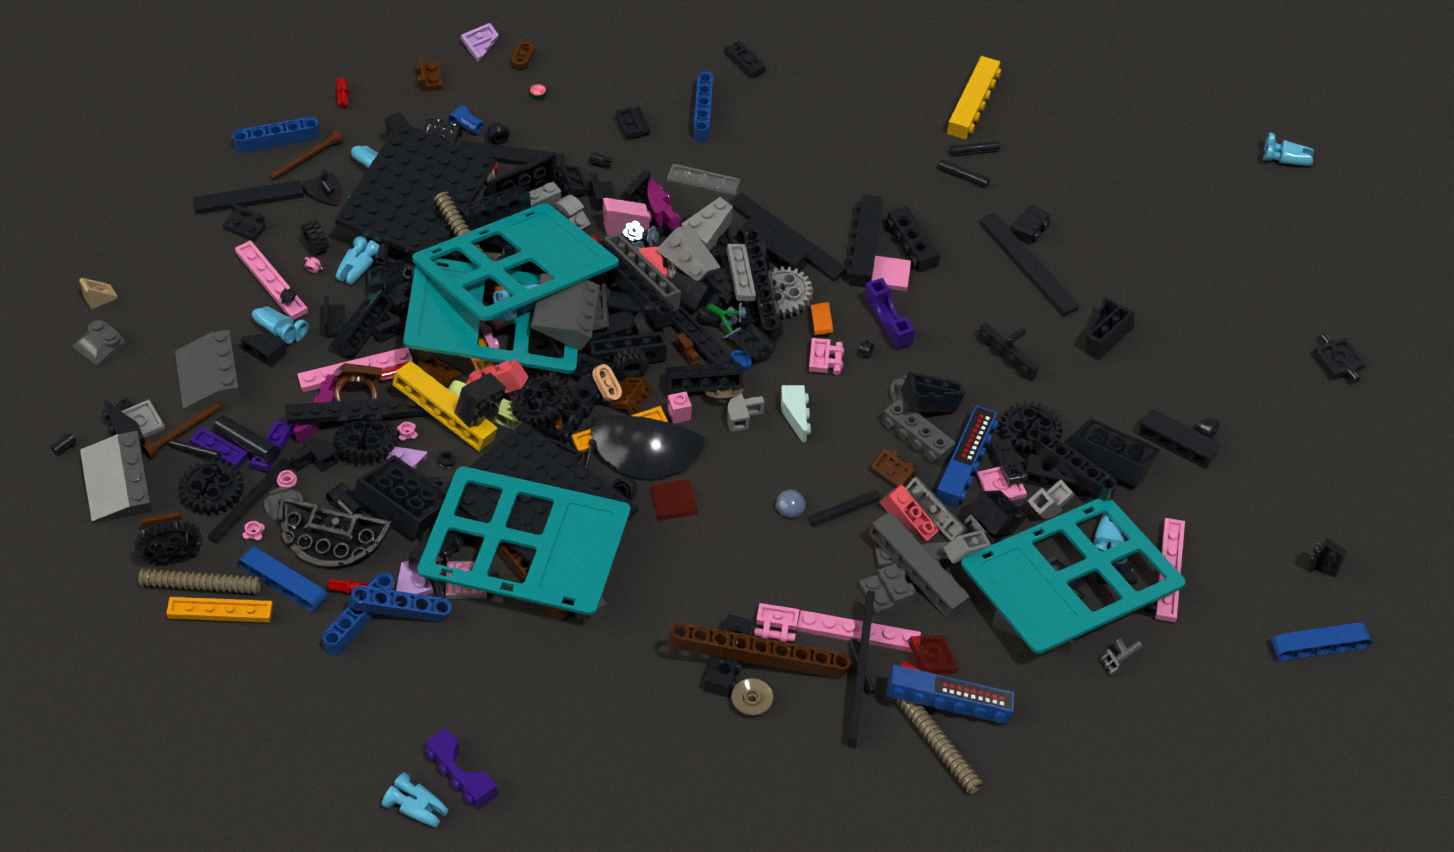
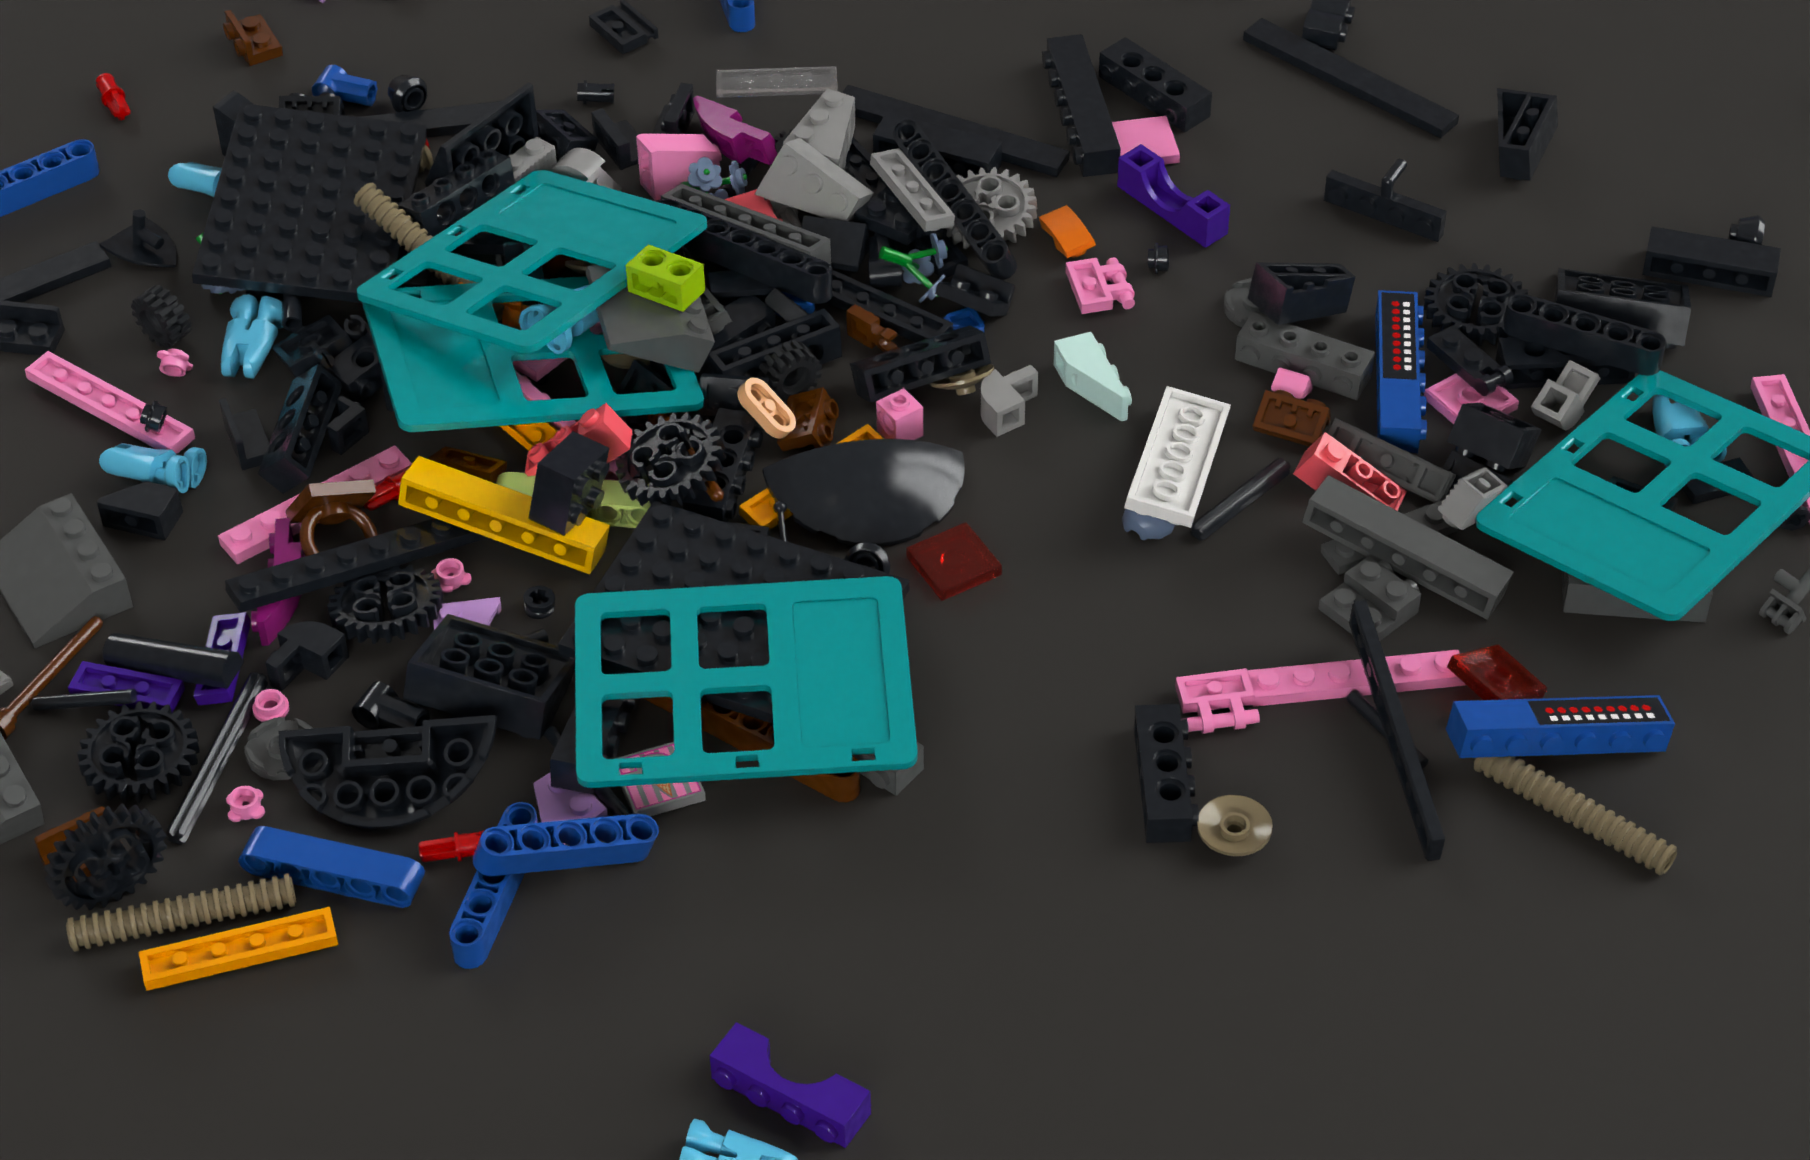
camera: 15 degrees left, 5 degrees down
reddish brown piece [270,129,343,179] -> none
tile [529,84,547,100] -> none
reddish brown beam [667,623,851,679] -> none
none -> lime brick [625,244,705,312]
none -> white plate [1124,386,1231,528]
none -> bright pink slope [1271,368,1313,399]

